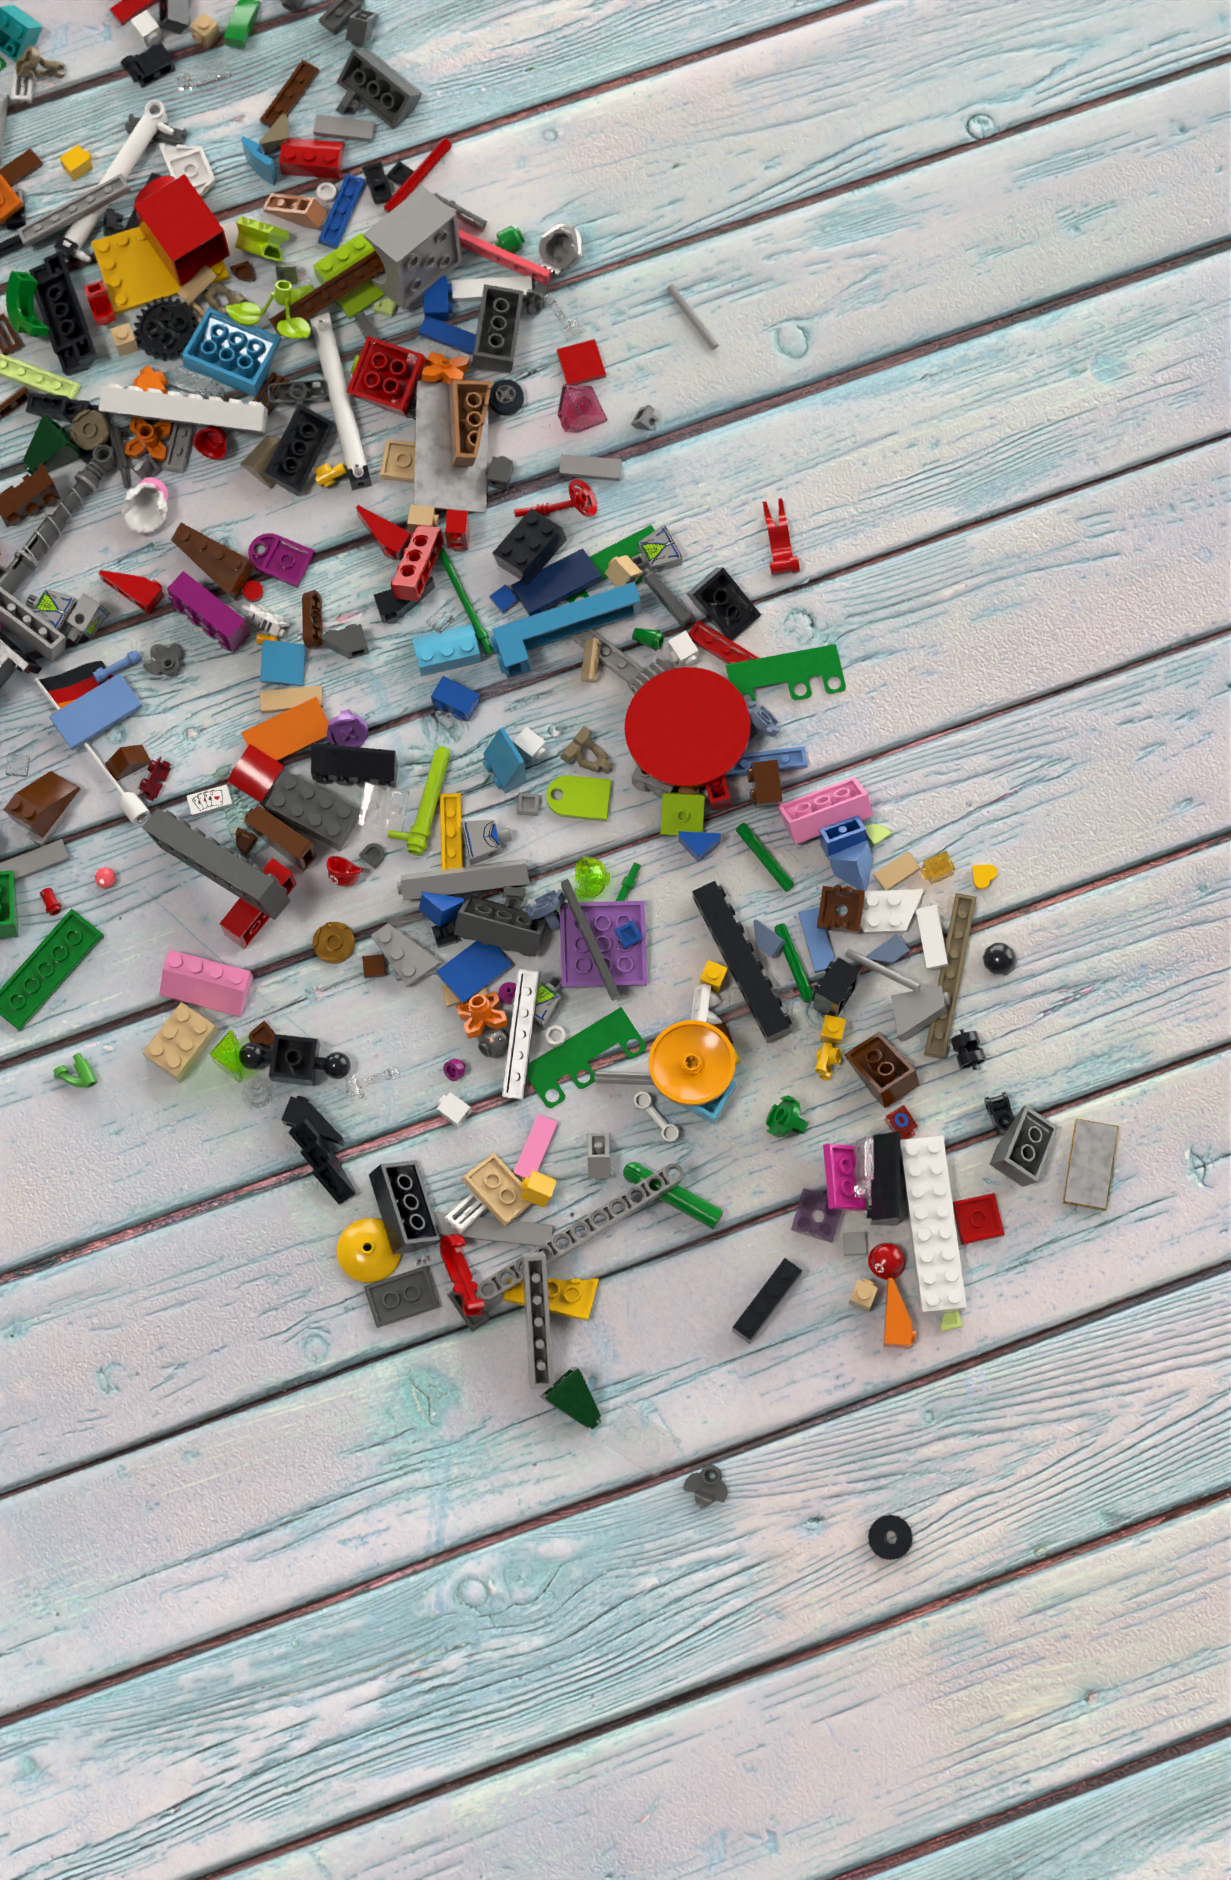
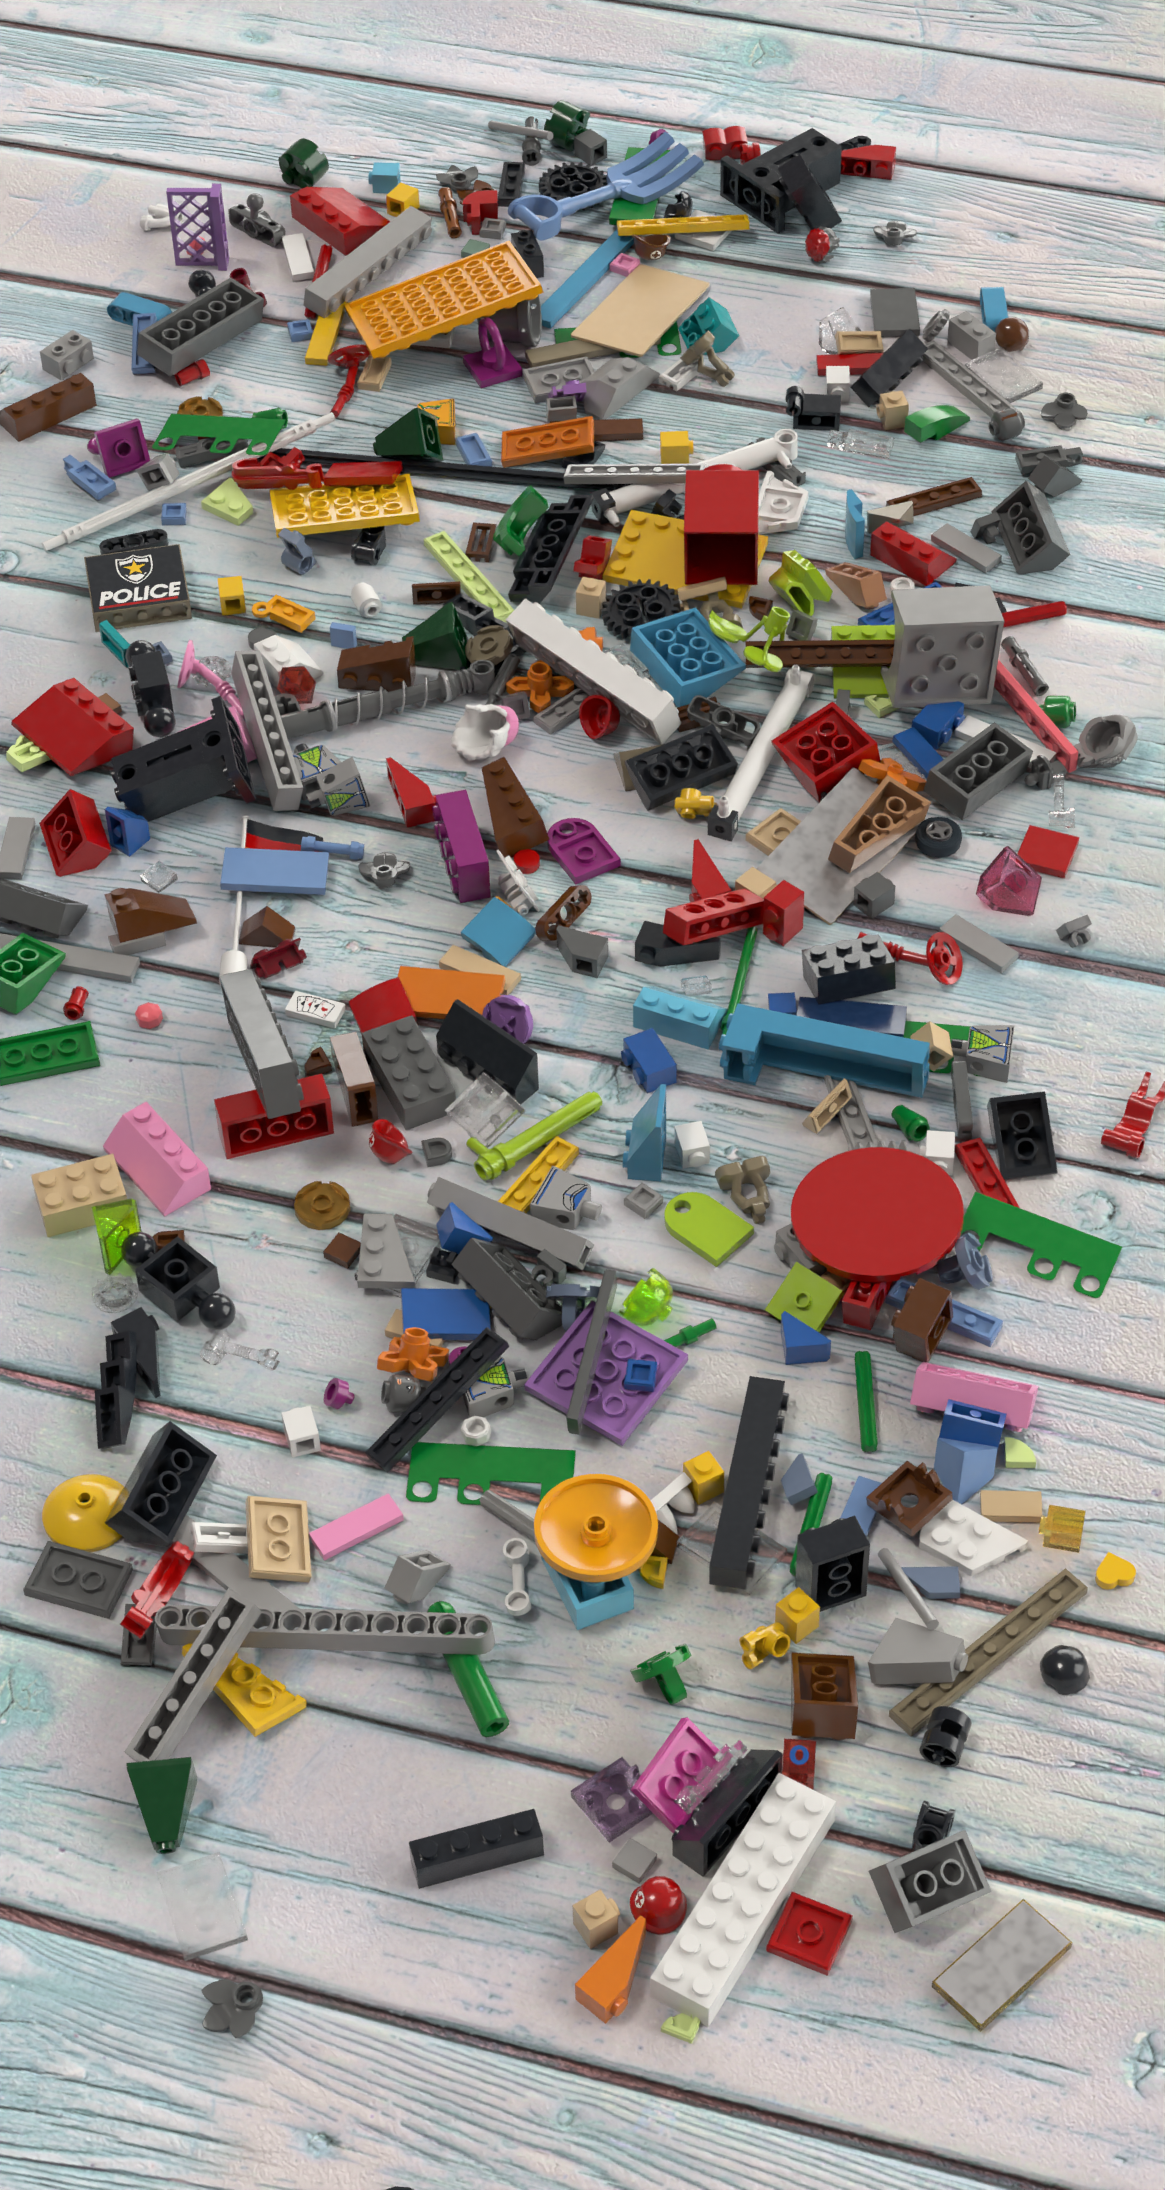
camera: 35 degrees right, 25 degrees down
yellow brick [520,1170,557,1208] -> none
white tile [916,905,949,970] -> none

